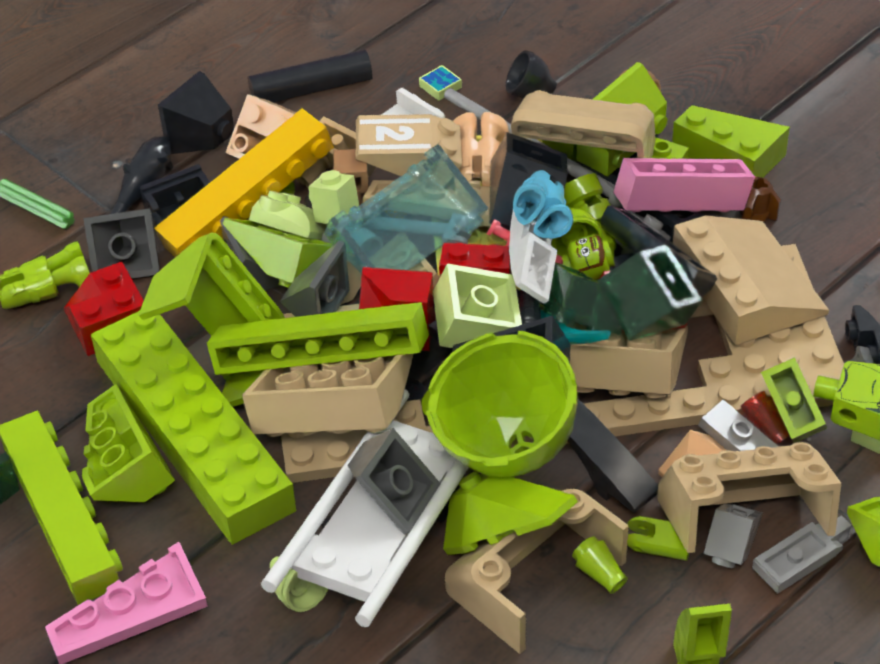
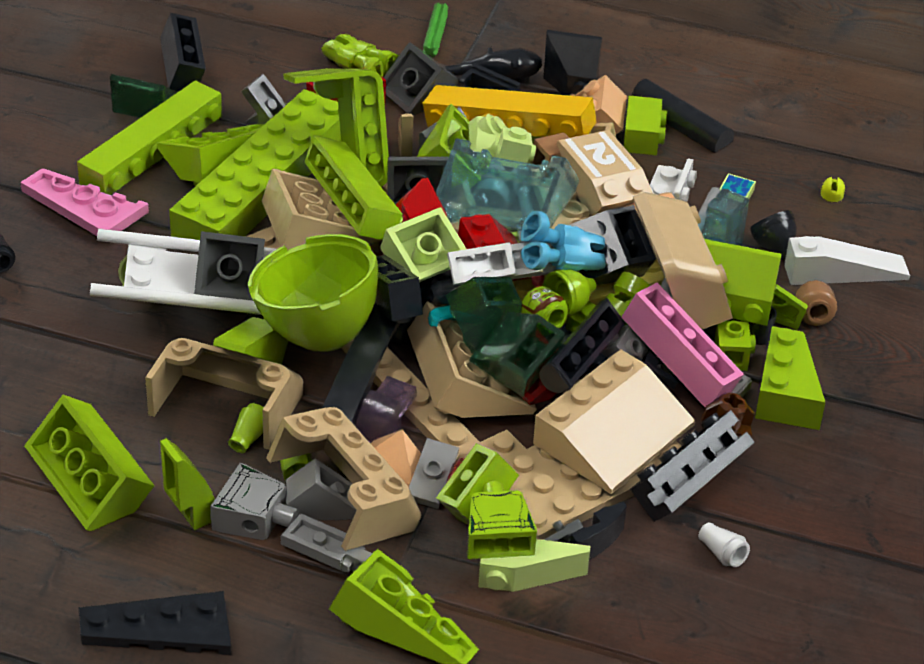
camera: 60 degrees right, 5 degrees down
none -> light grey torso [210,463,299,540]
none -> flat silver slope [241,74,286,125]
none -> clear purple brick [356,376,417,443]
none -> lime brick [624,96,667,155]
none -> brick [630,410,755,522]
none -> clear light blue brick [703,189,749,246]
none -> white slope [784,236,910,285]
none -> neon yellow hinge [821,177,845,202]

